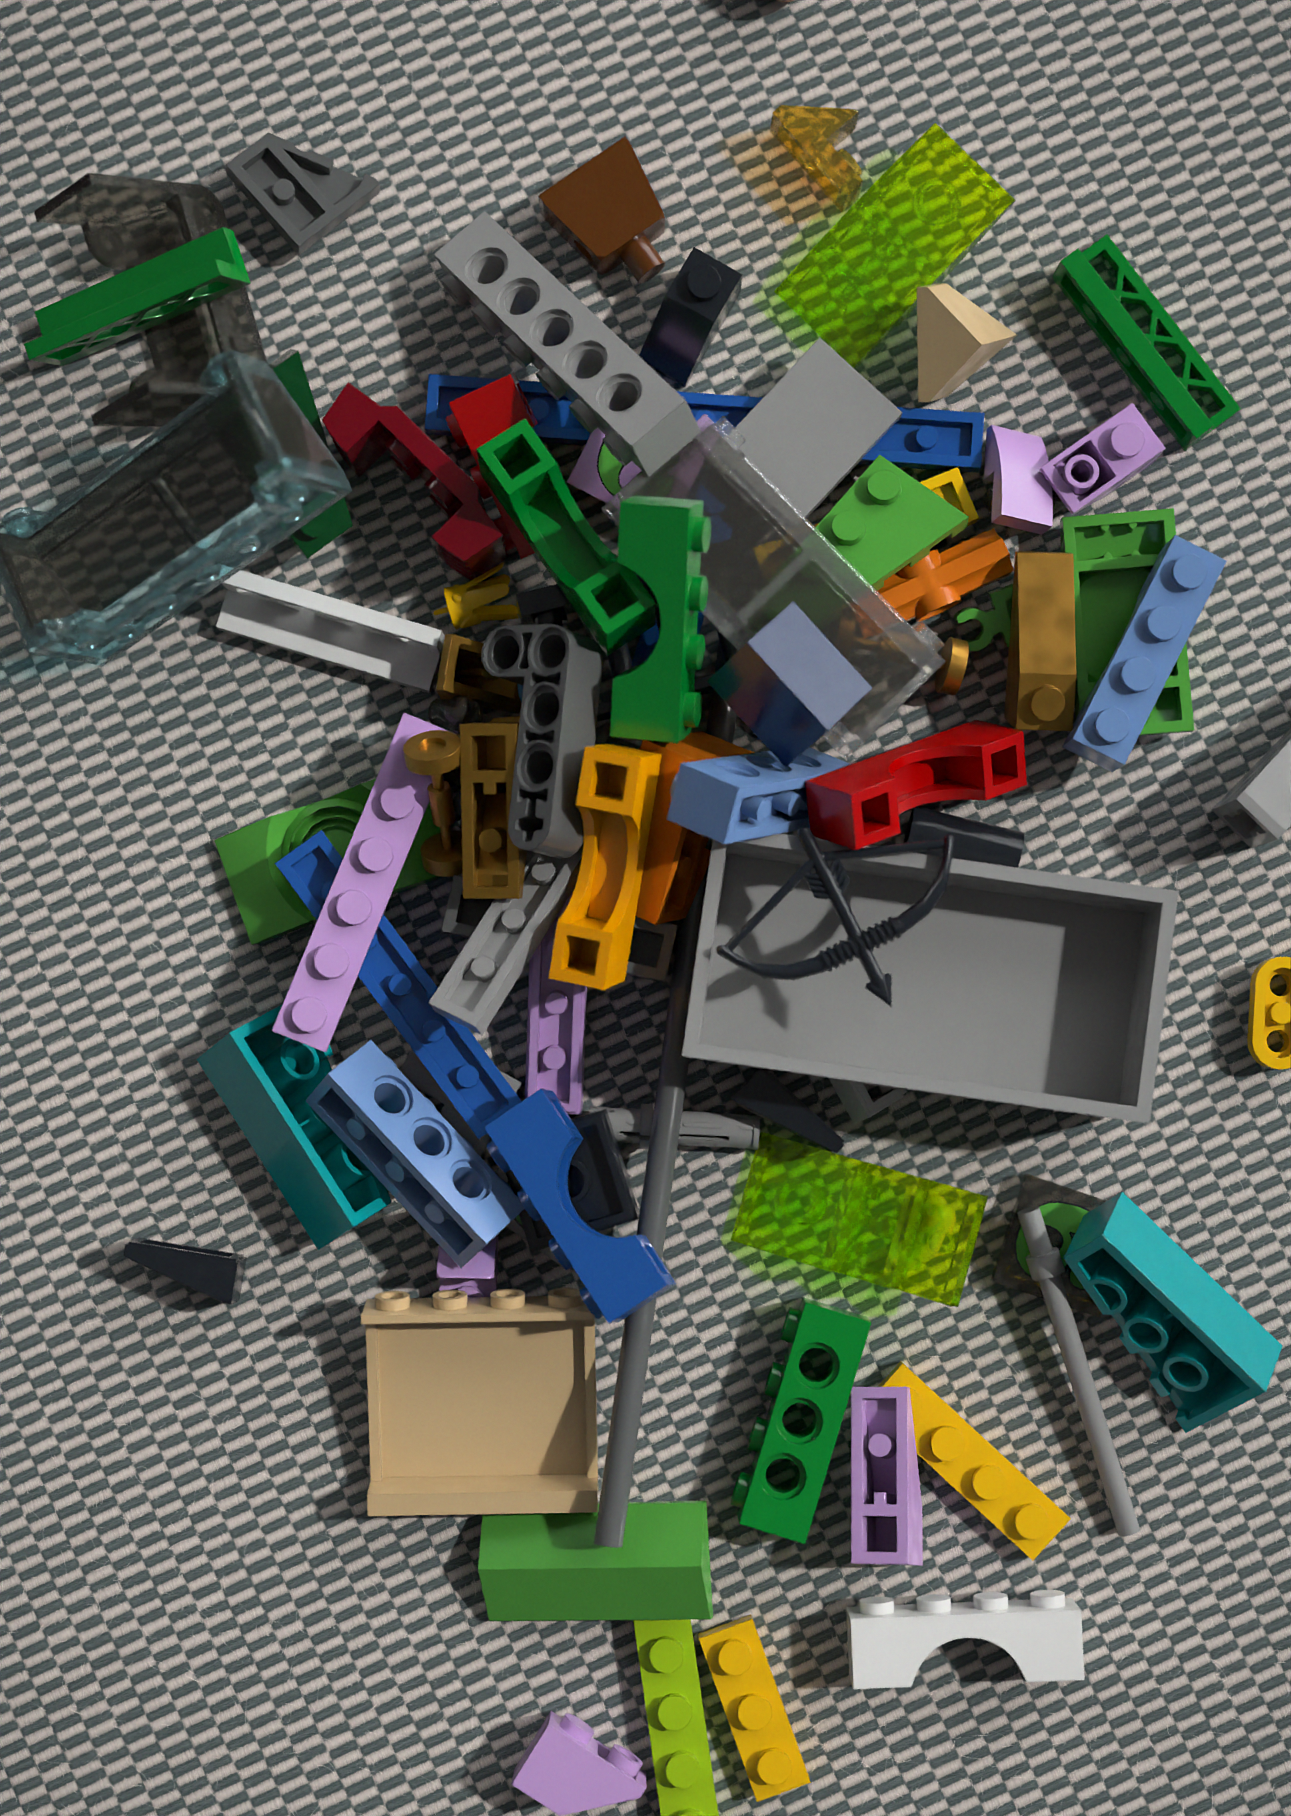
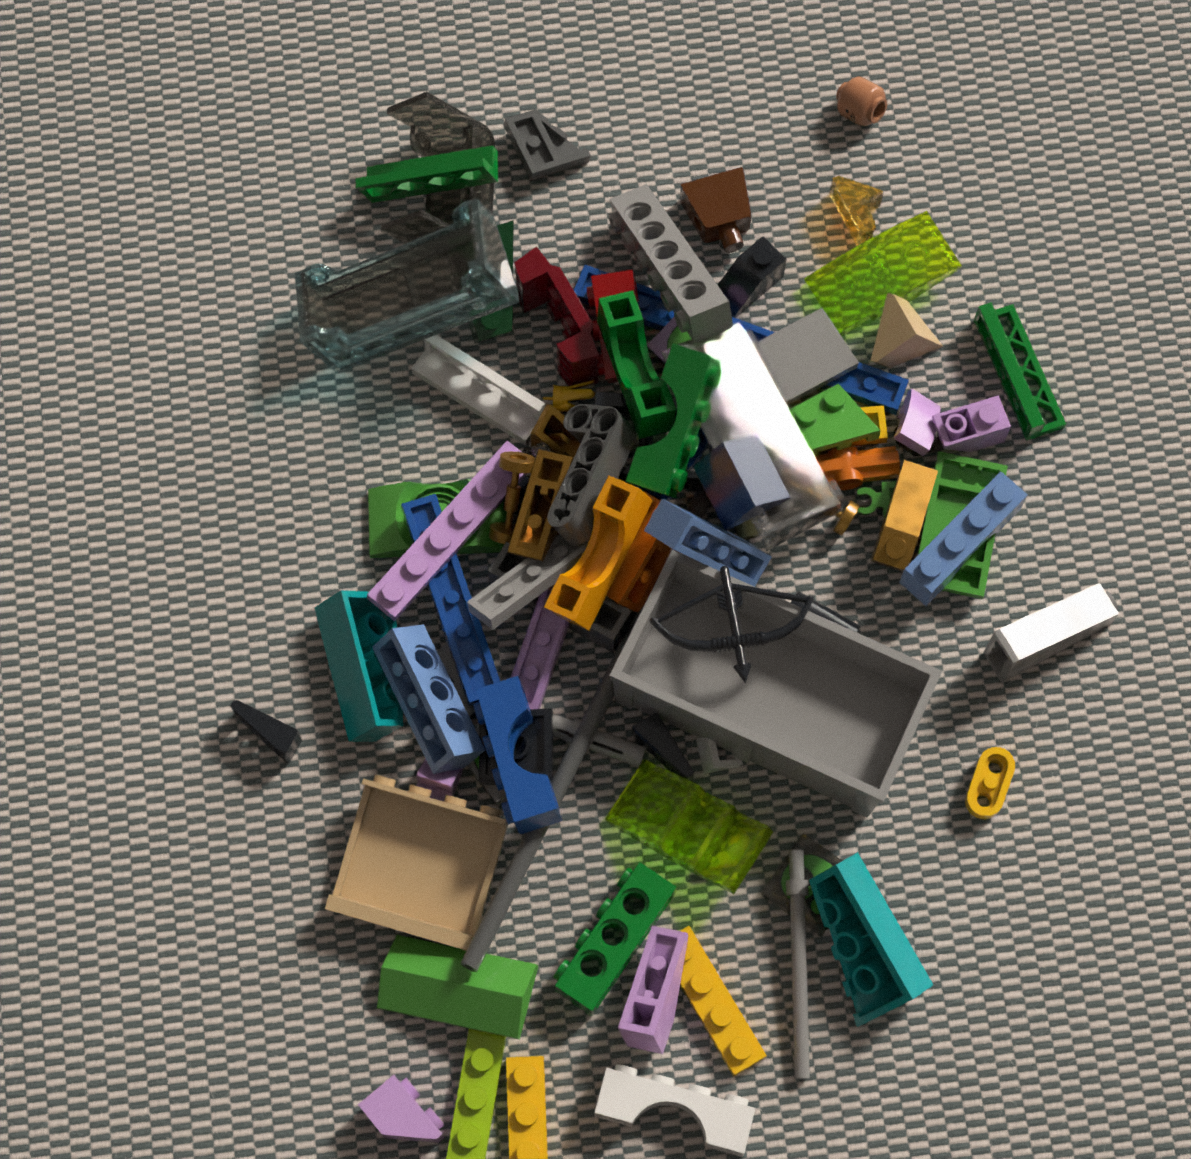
camera: 15 degrees right, 15 degrees down
red arch [805,720,1027,850] -> none

